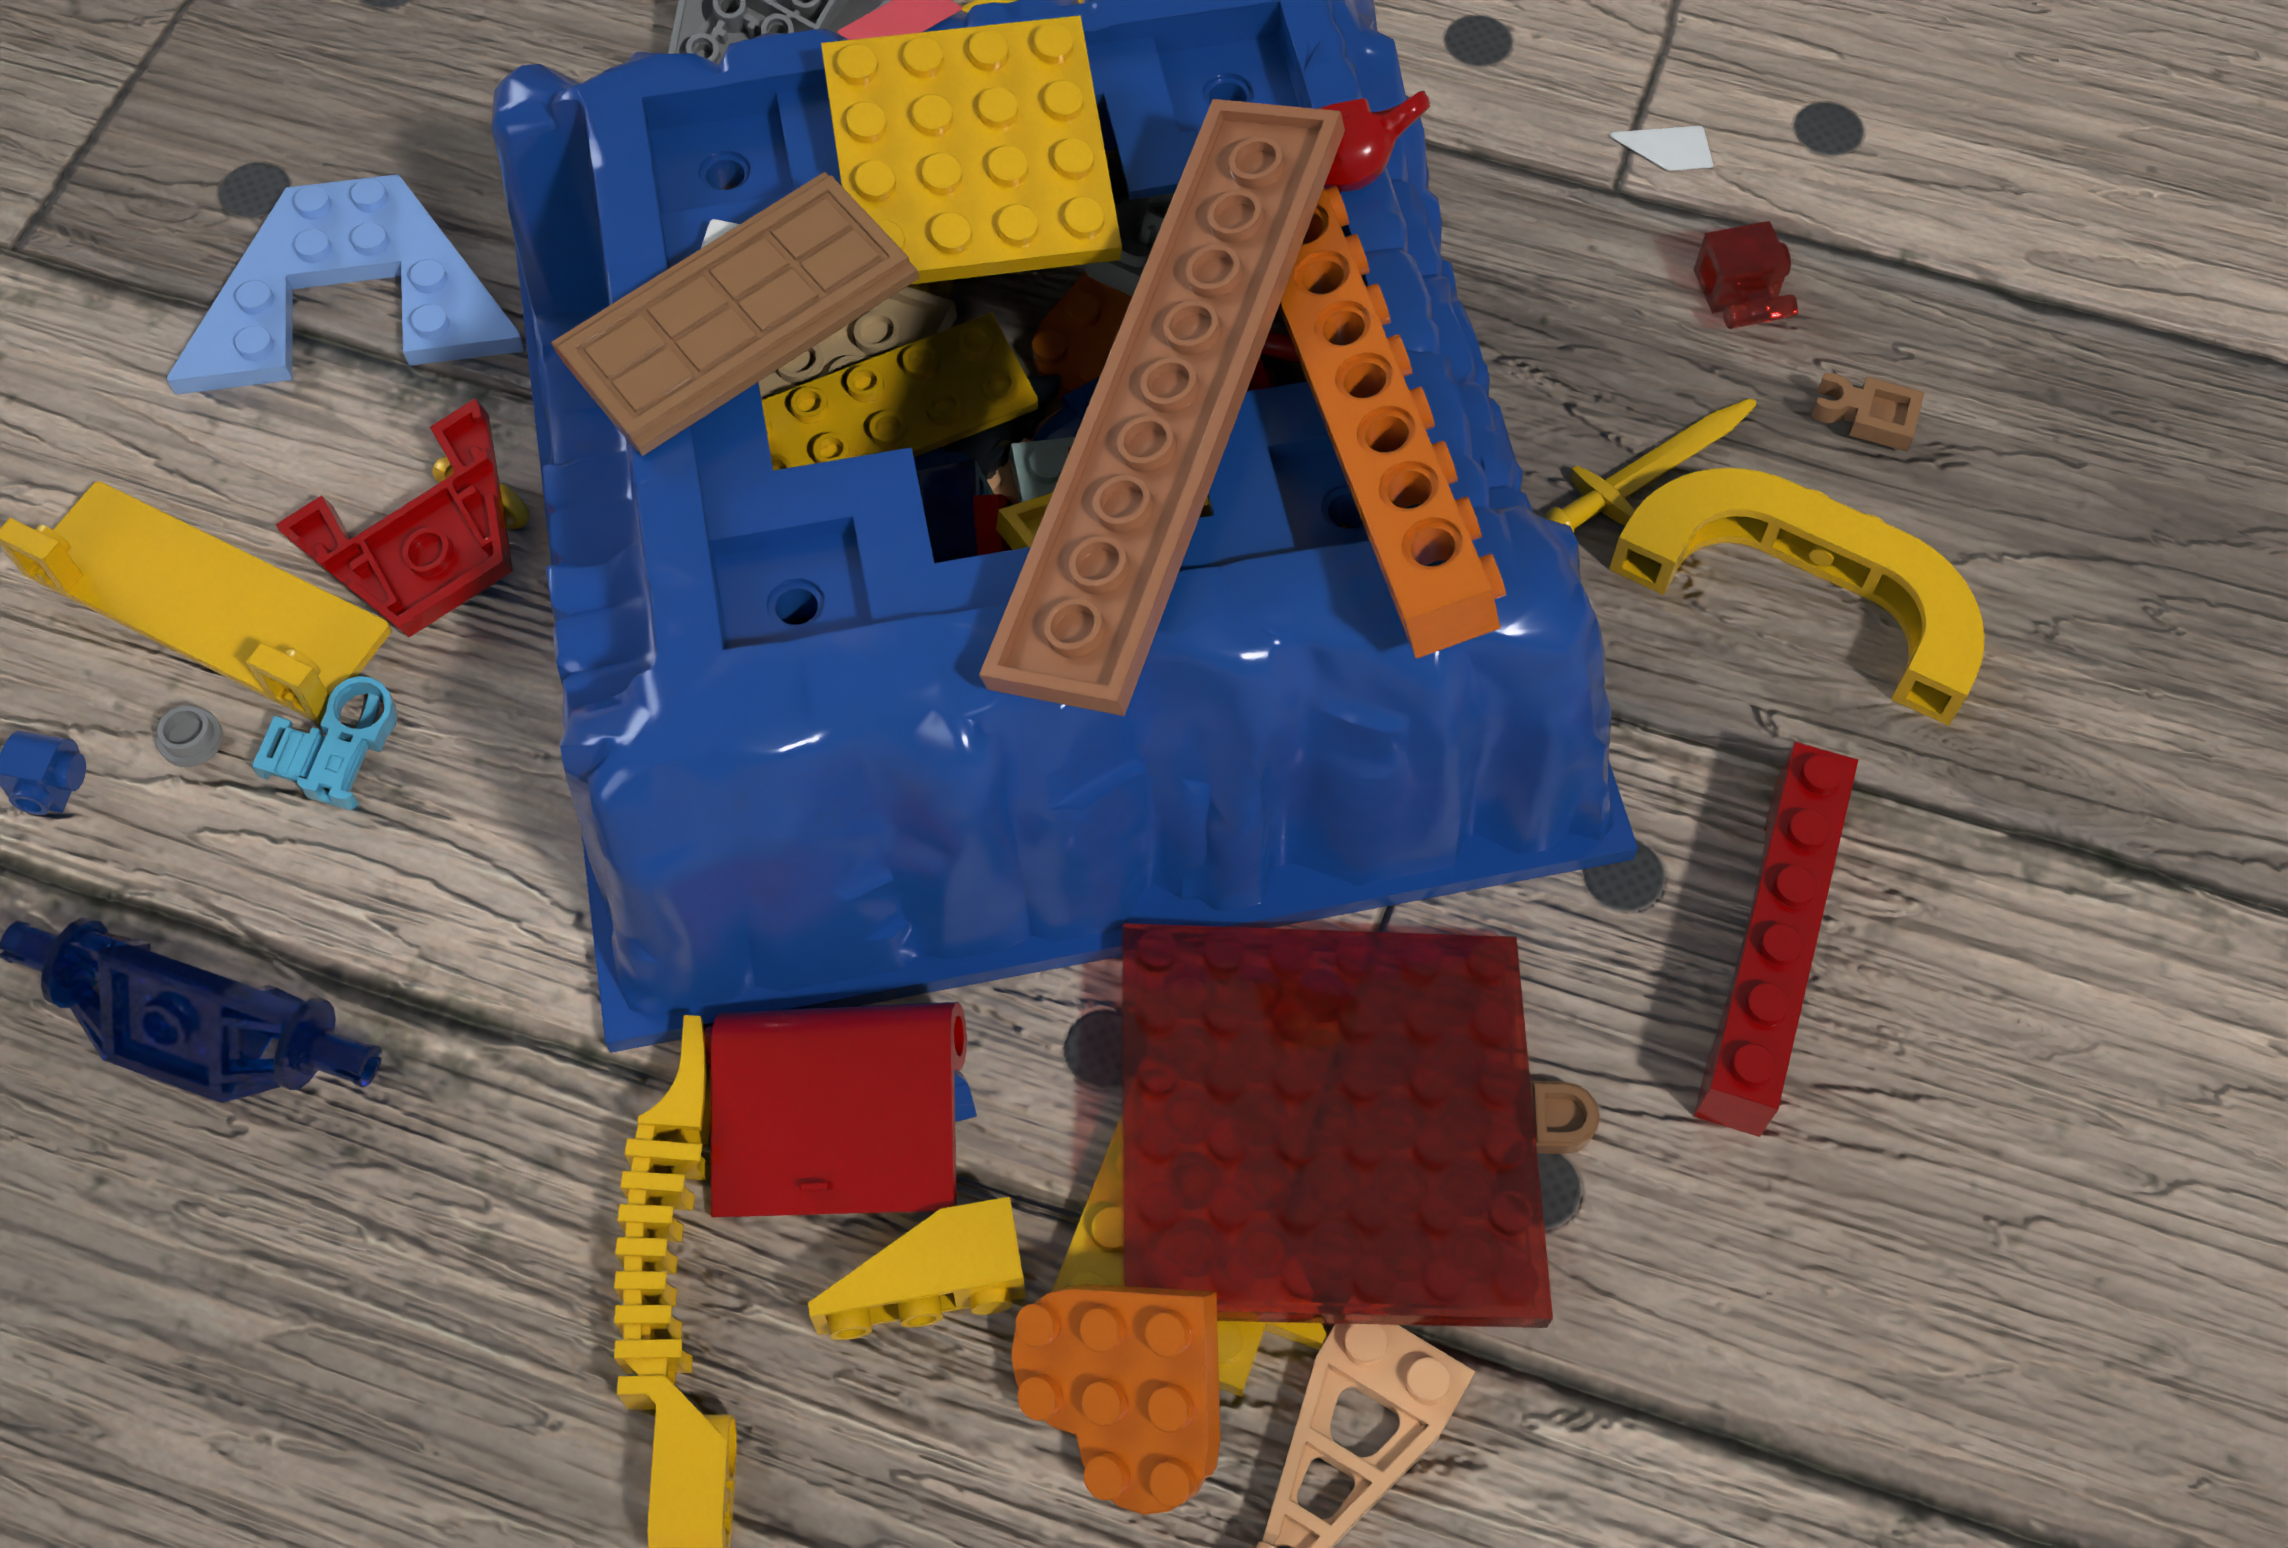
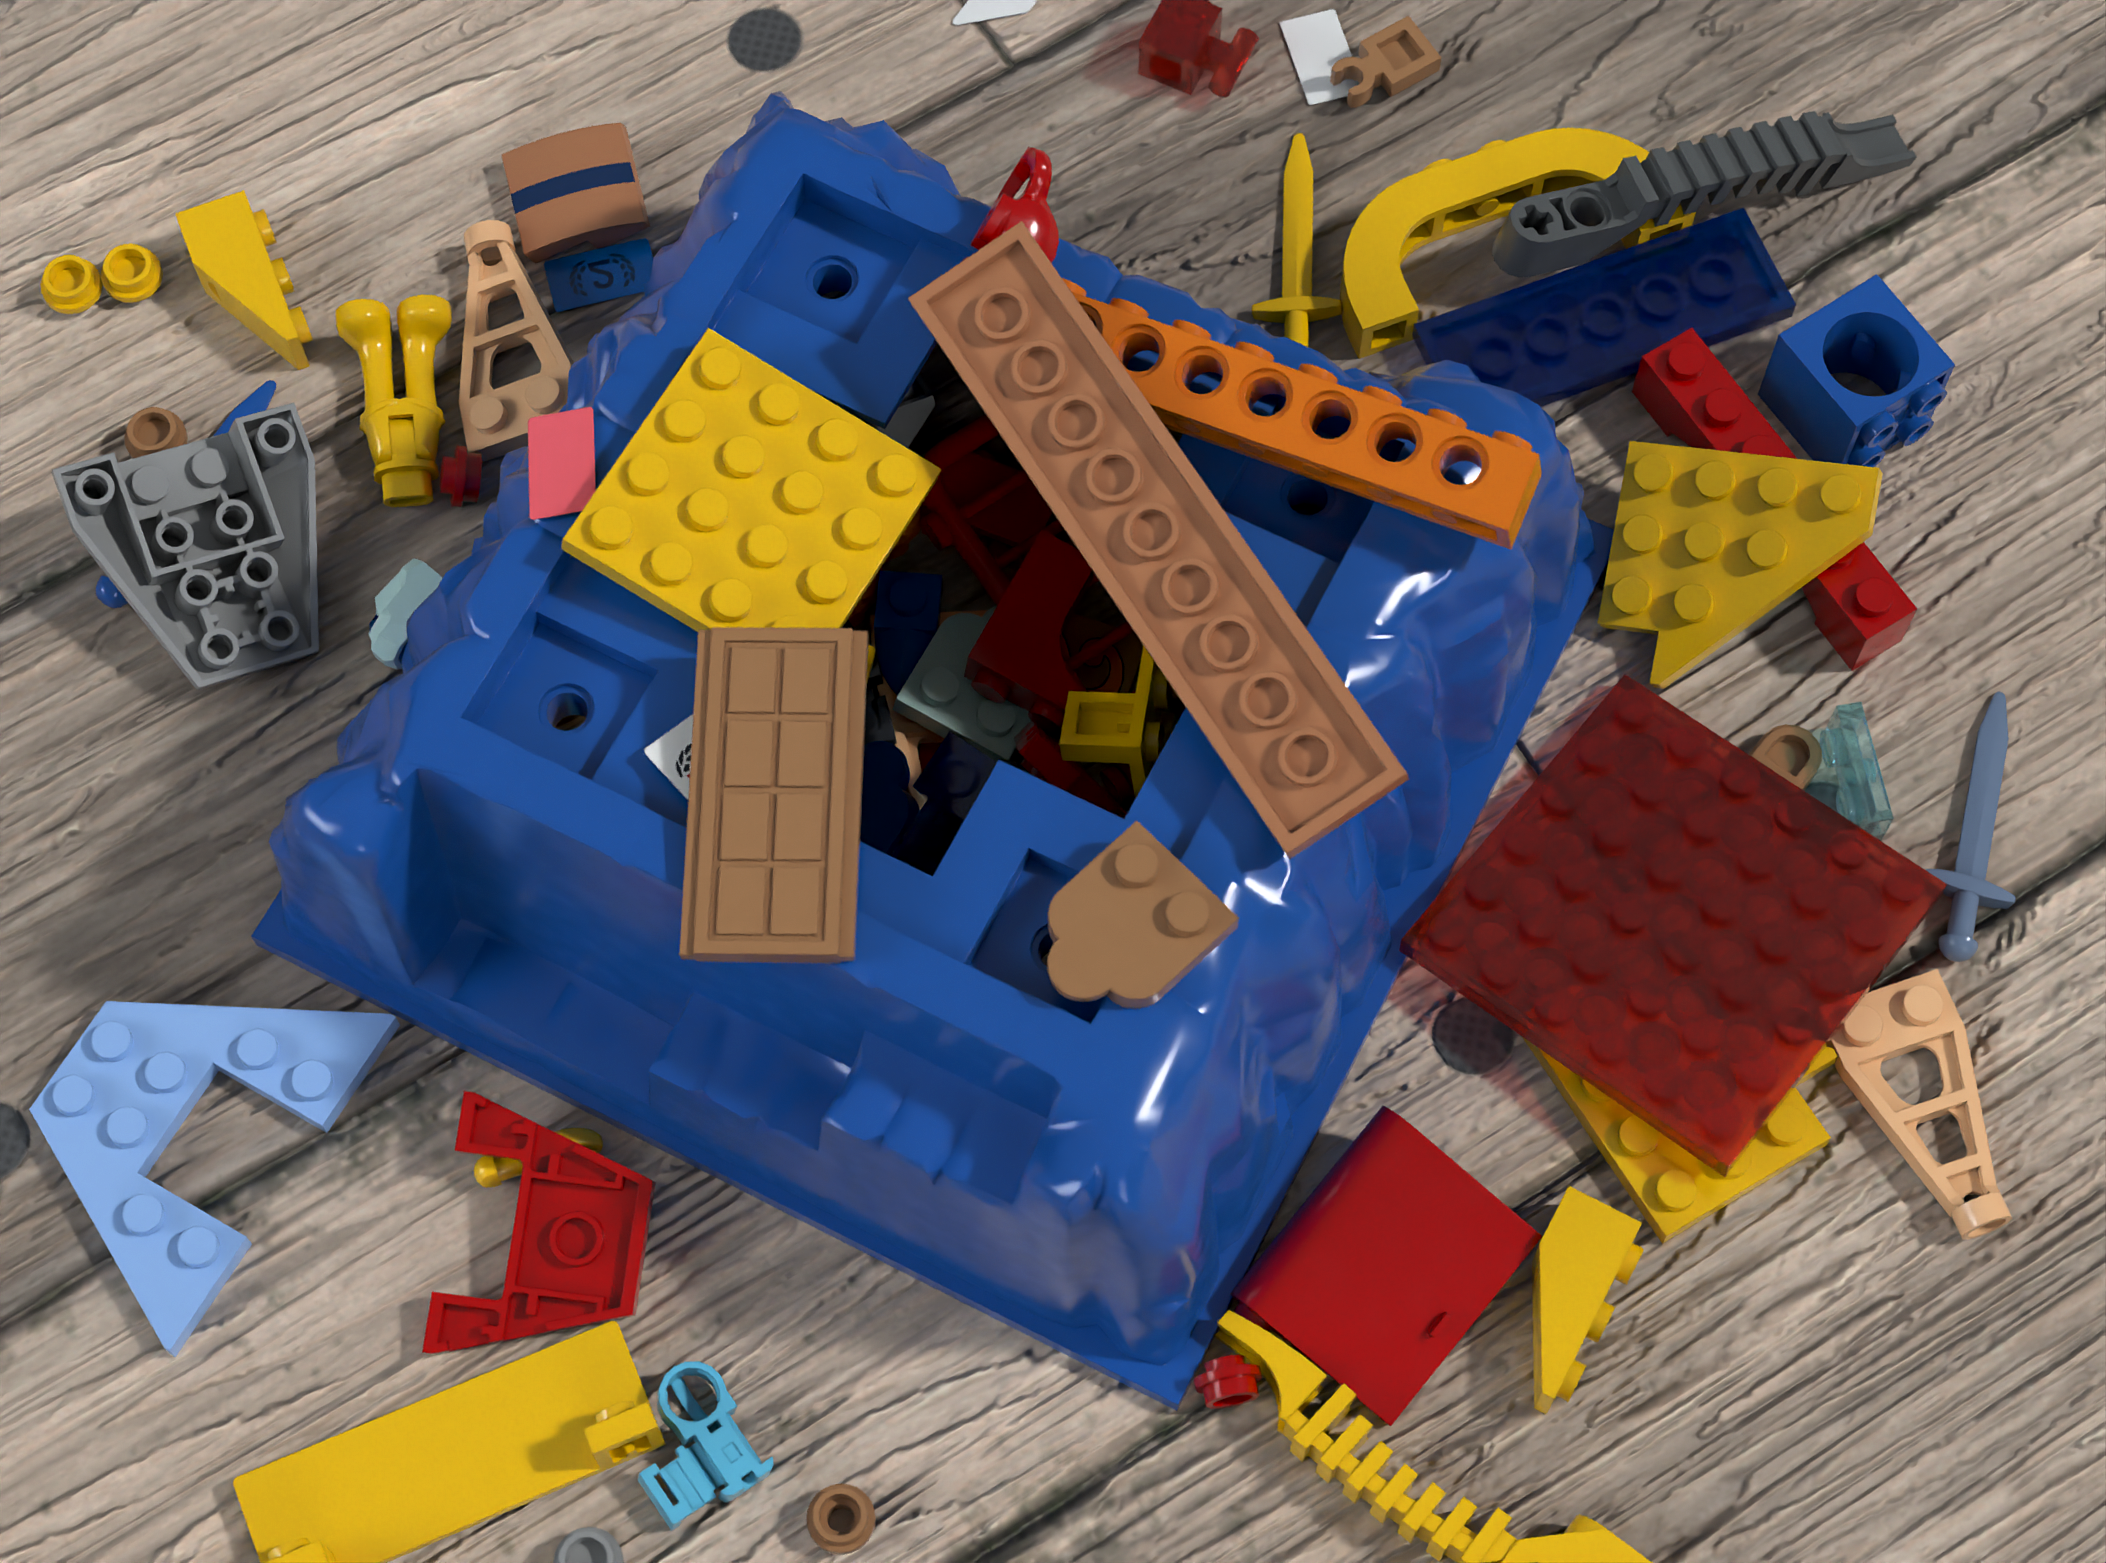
camera: 50 degrees left, 5 degrees up
orange plate [1011,1284,1221,1515] -> none
none -> medium nougat plate [806,1484,876,1555]
none -> medium nougat plate [1047,821,1239,1009]
none -> red plate [1194,1355,1263,1409]
none -> white sticker [1280,9,1359,105]
none -> clear blue plate [1412,207,1796,407]
none -> dark grey piece [1492,111,1917,278]
none -> yellow wing [1598,441,1883,689]
none -> blue brick [1757,274,1955,467]
none -> clear light blue plate [1820,702,1894,846]
none -> sand blue sword [1920,692,2016,962]

